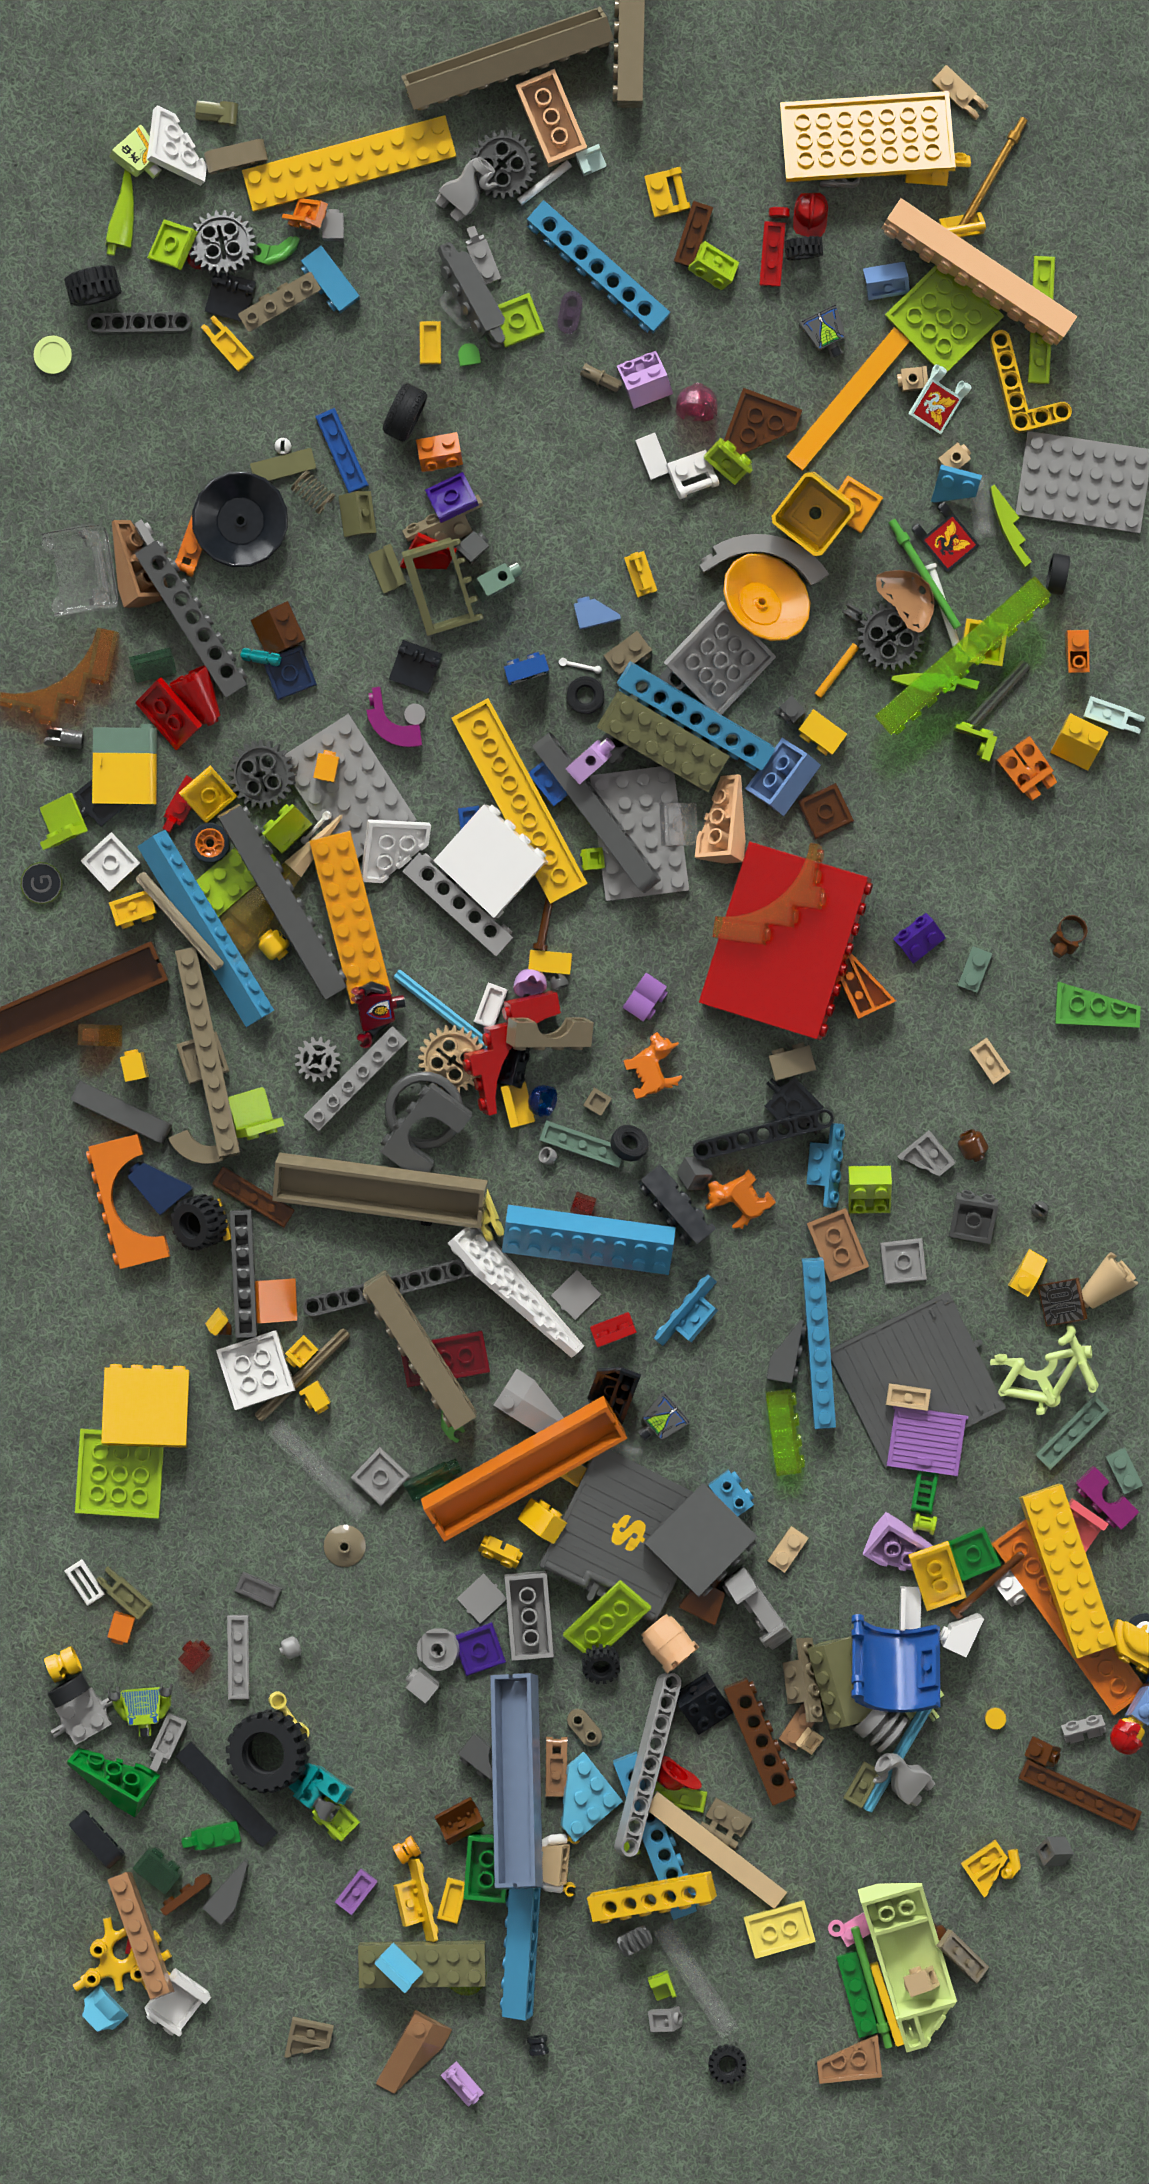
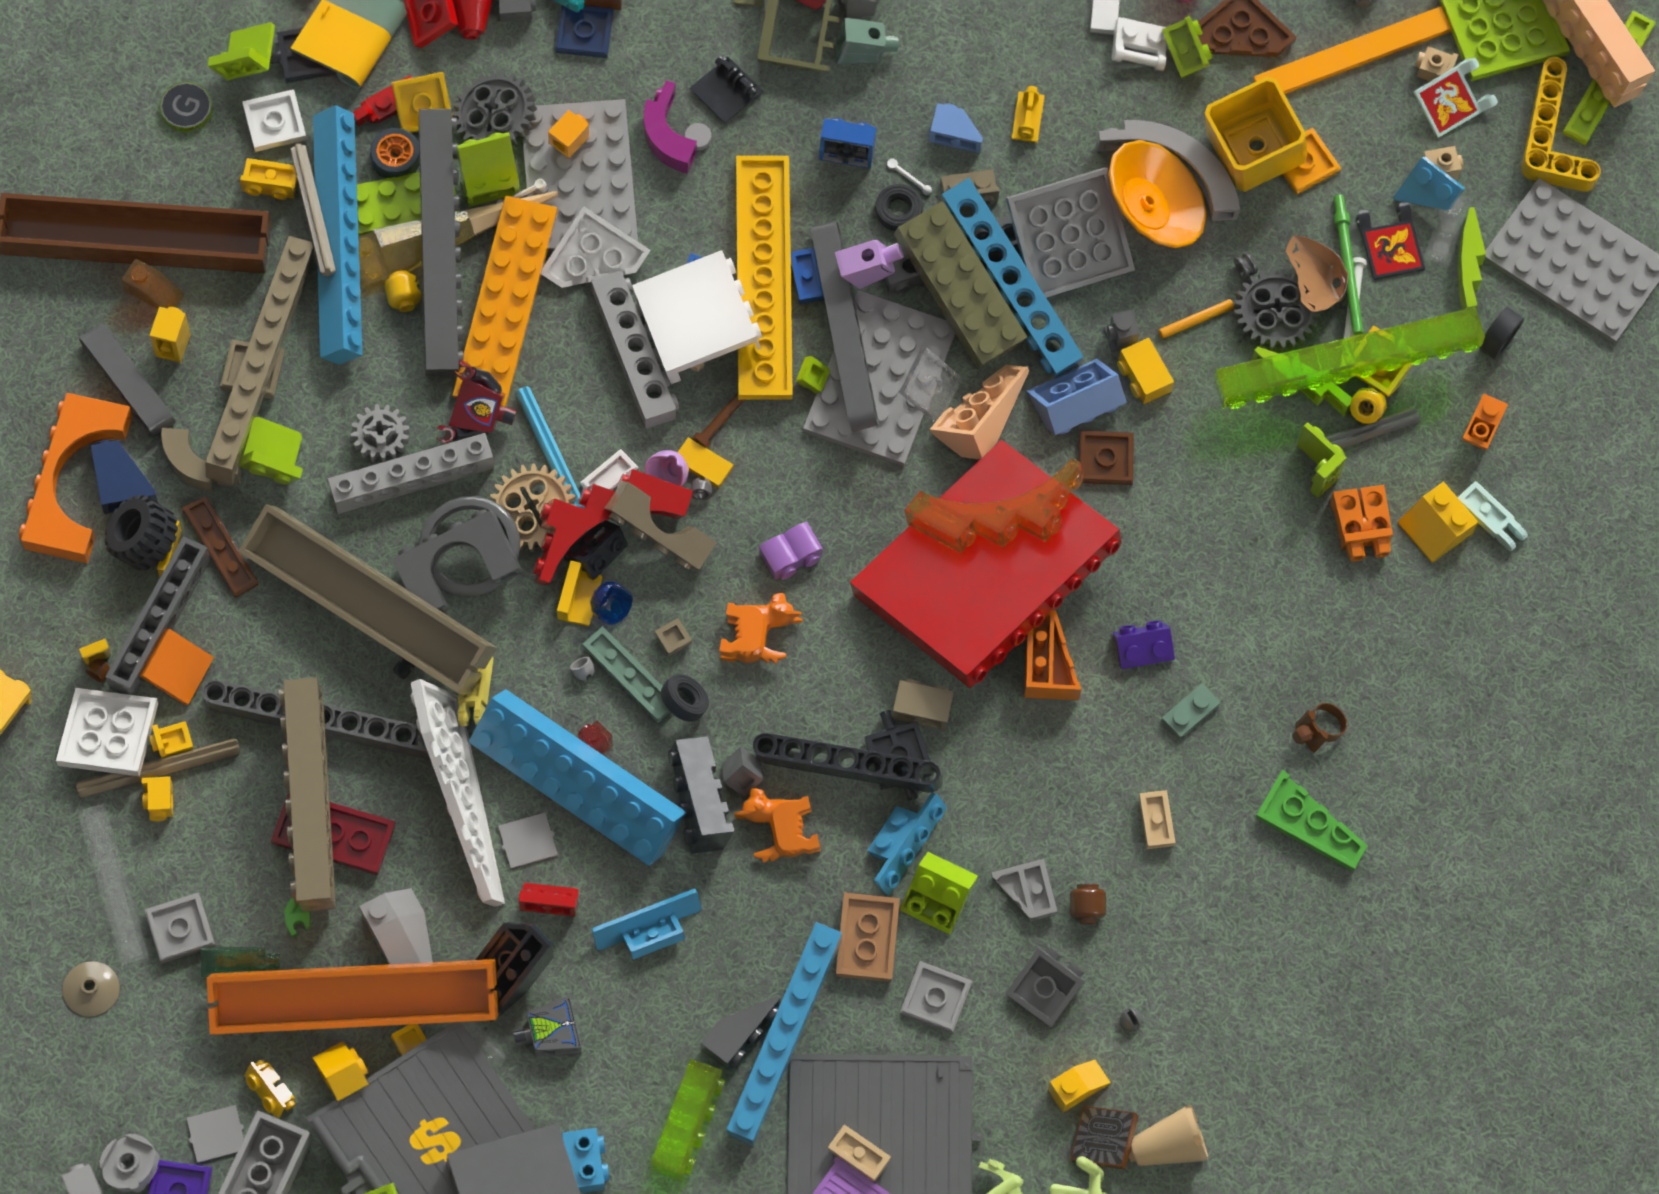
camera: 25 degrees right, 20 degrees down
none -> yellow head [1350,387,1387,424]

